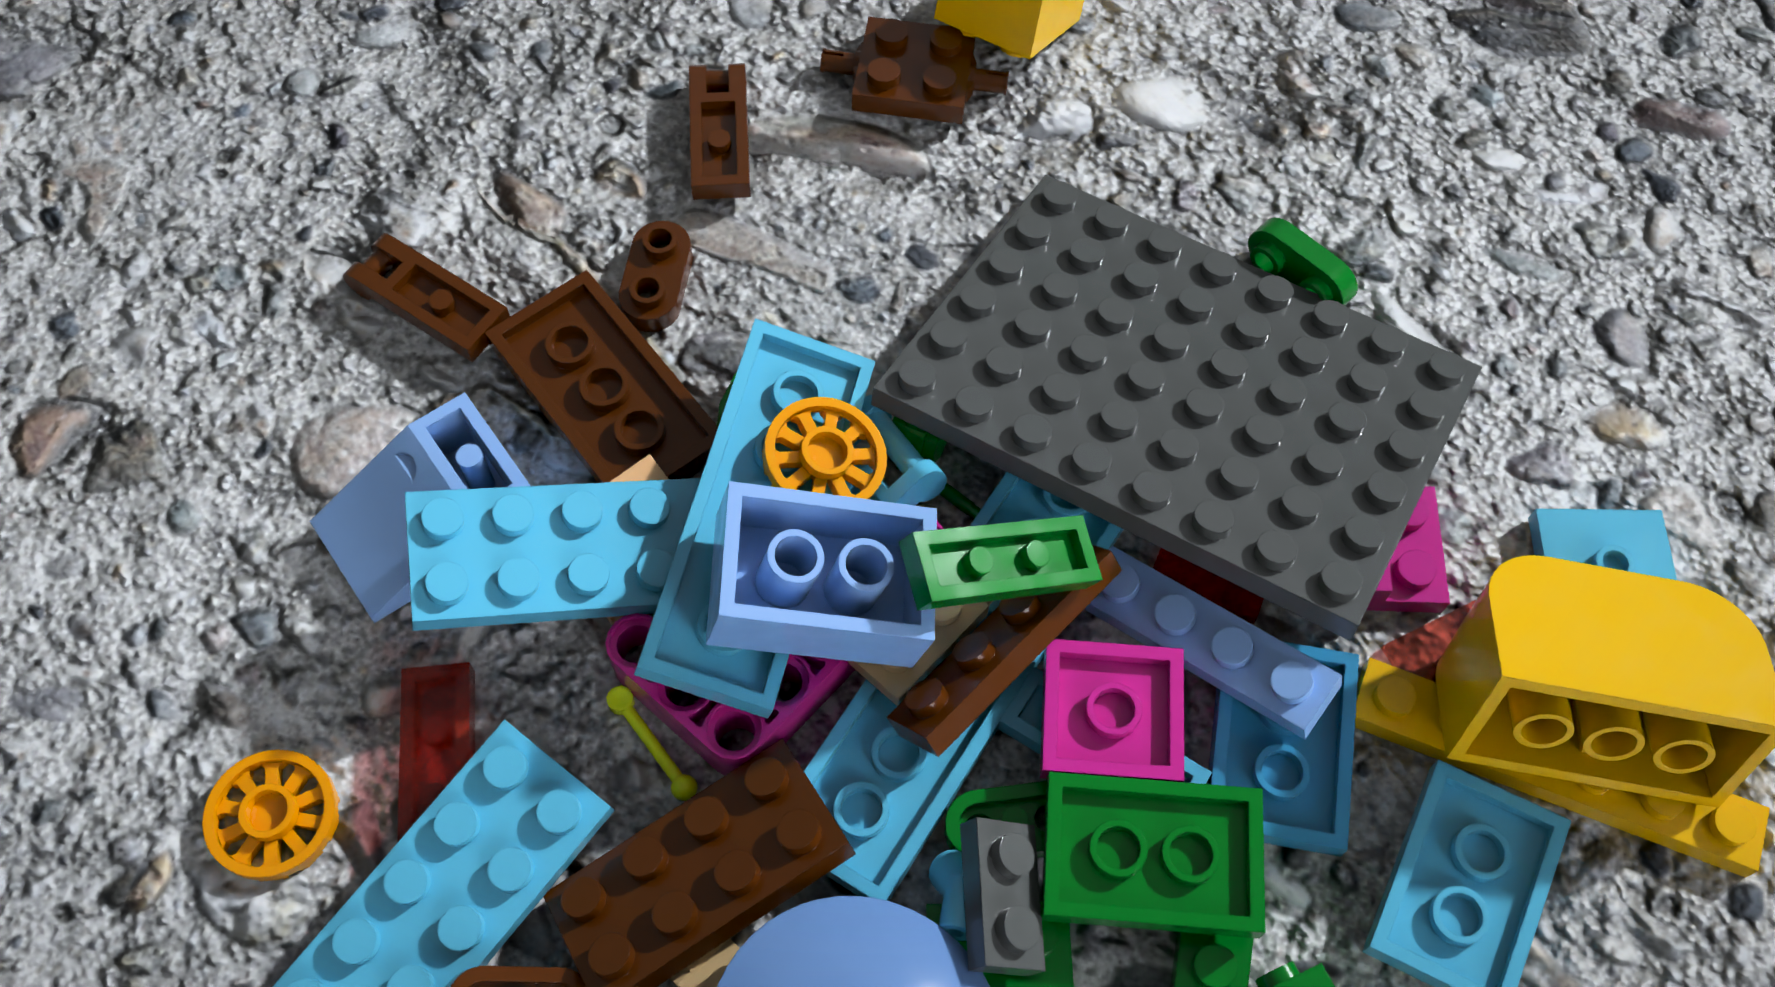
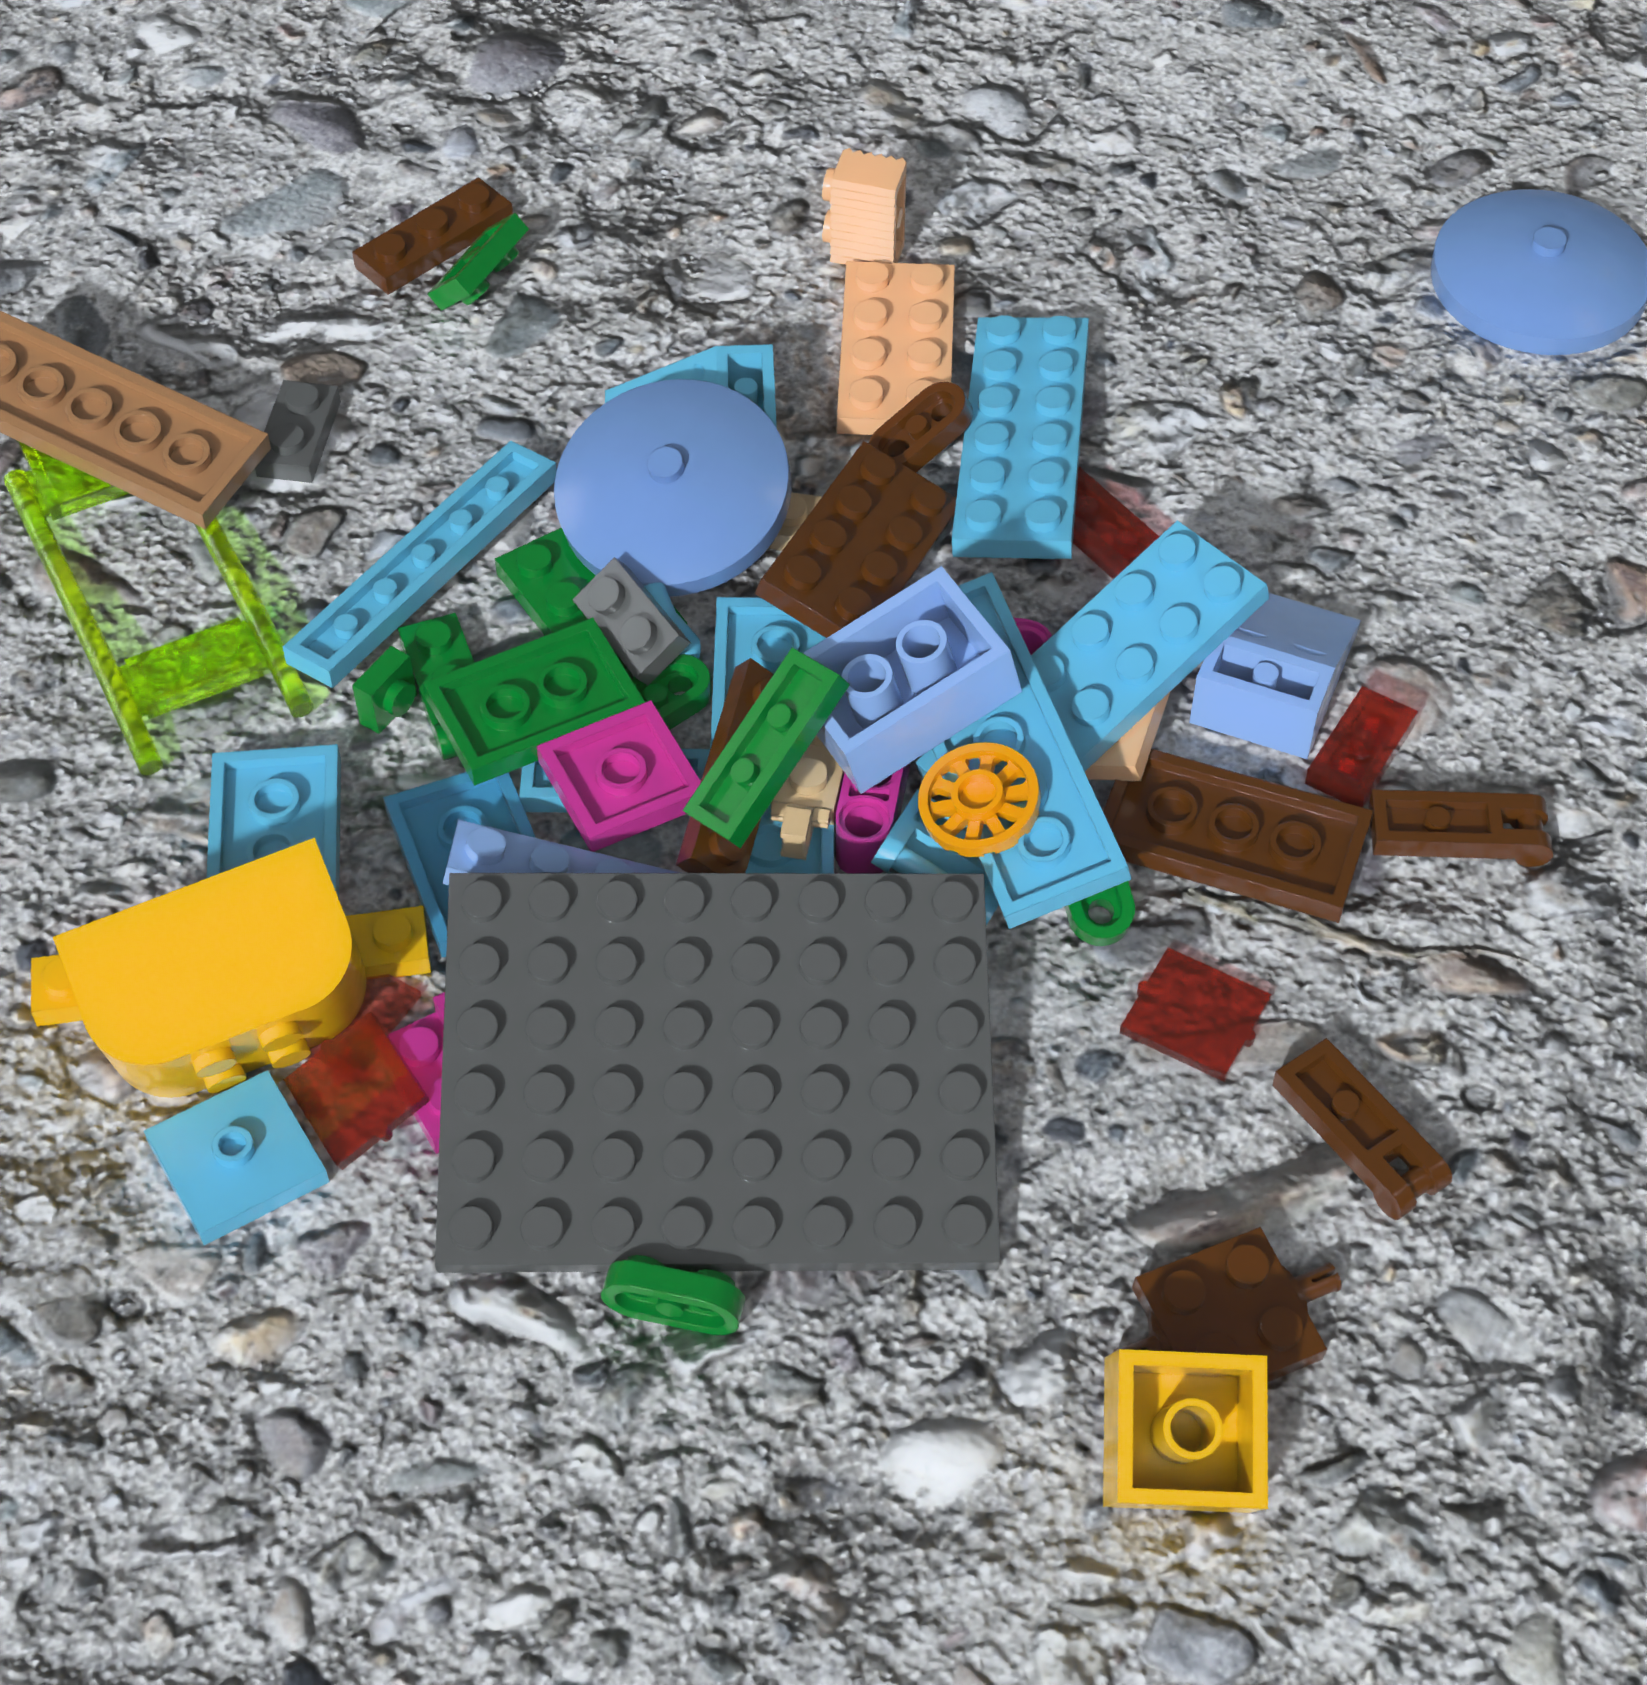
camera: 150 degrees right, 10 degrees down
light orange wheel [202,749,340,882] -> none
reddish brown plate [619,221,693,332] -> none
none -> clear red piece [283,1012,431,1170]
none -> clear red piece [1119,947,1272,1082]
none -> clear red plate [1305,686,1418,808]

